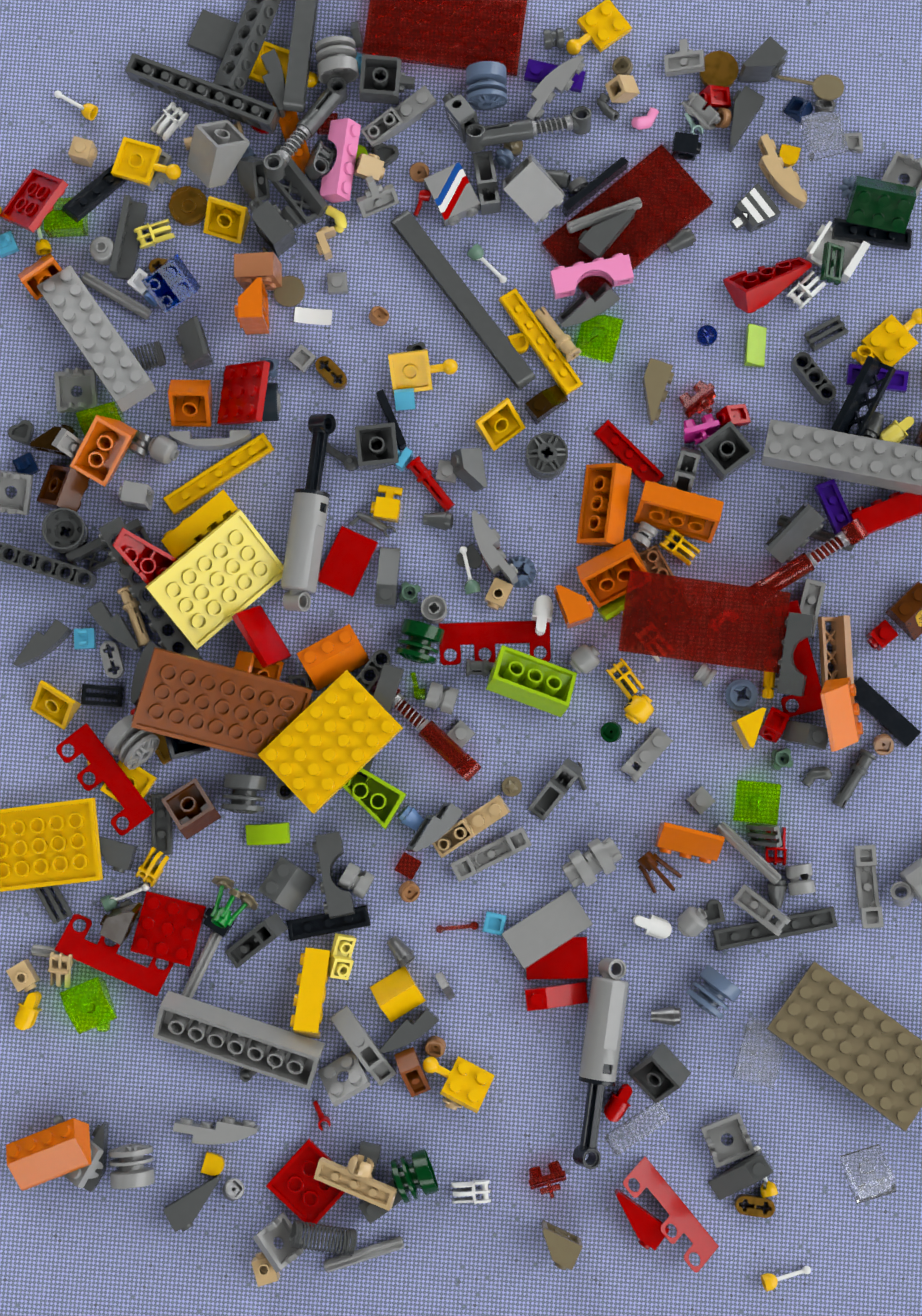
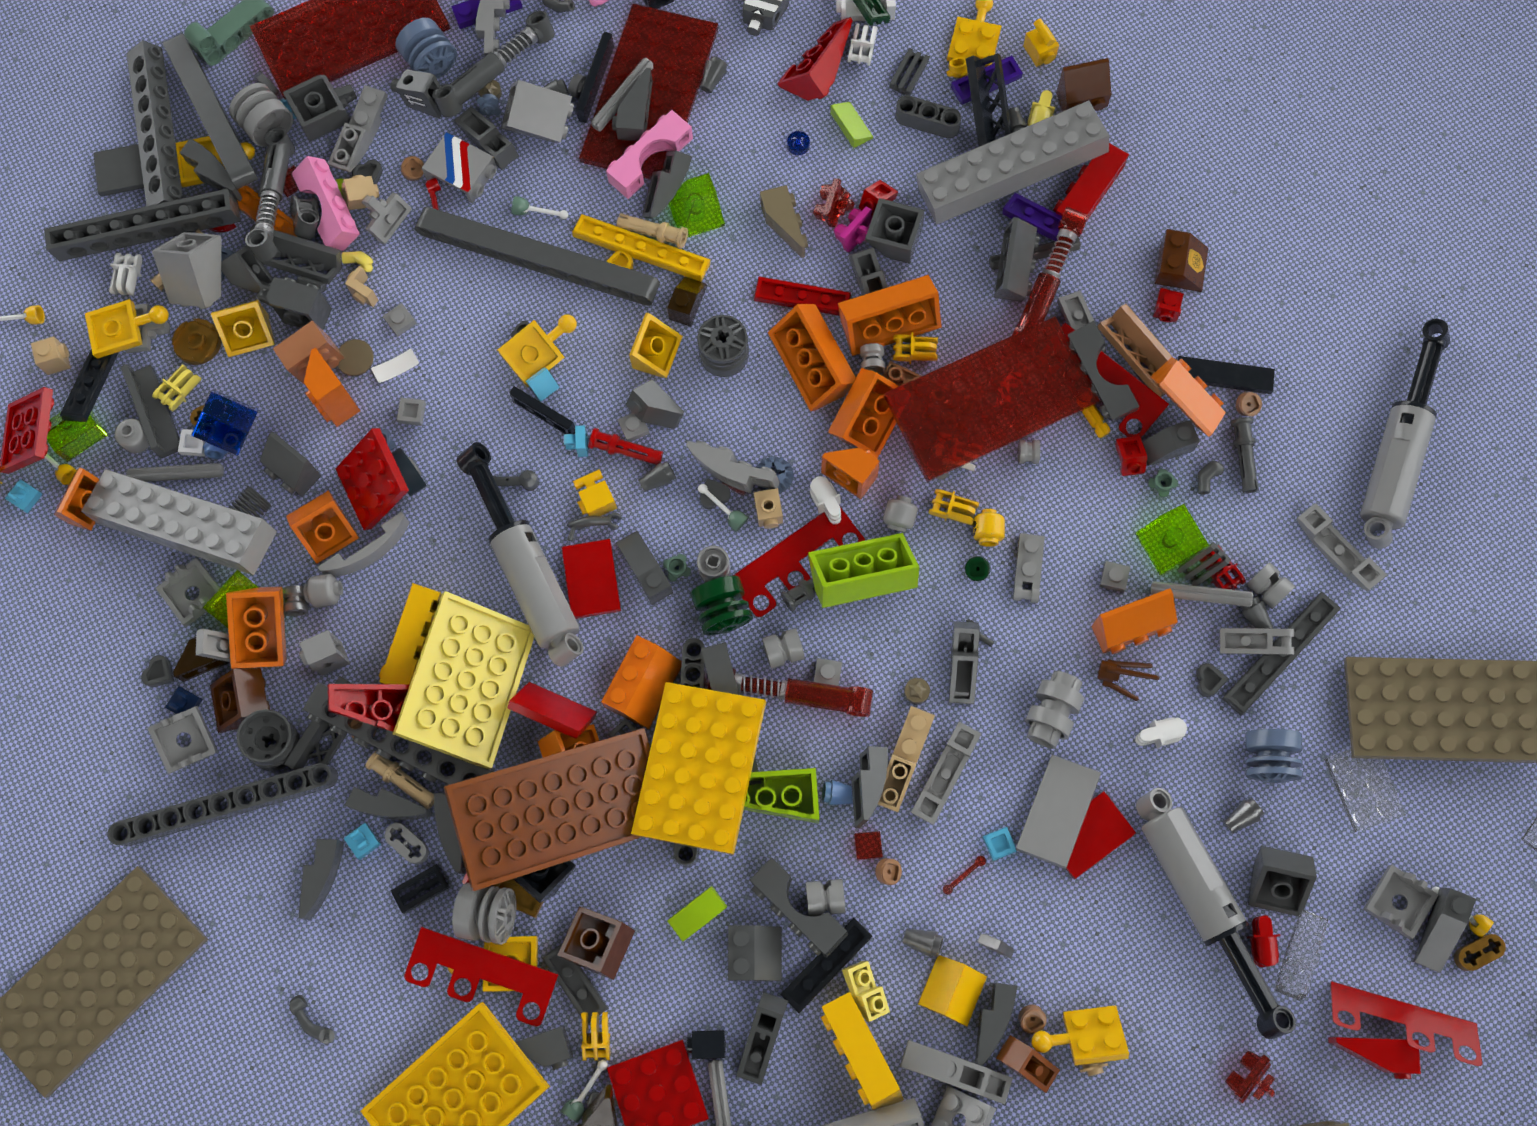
camera: 35 degrees left, 10 degrees down
yellow slope [30,680,81,730] -> none
yellow tile [163,433,274,515] -> none
plant [210,876,258,928] -> none
dark grey wheel [221,774,267,814] -> none
pearl gold beam [315,356,347,390] -> none
dark grey slope [355,422,399,471] -> none
medium nougat tile [369,306,389,326] -> none
clear neon green hand [410,672,425,700] -> none
red slope [524,982,588,1011] -> none
lime slope [598,590,640,622] -> none
light grey head [677,907,708,937] -> none
sand blue gear [725,679,758,711] -> none
yellow slope [731,707,766,750] -> none

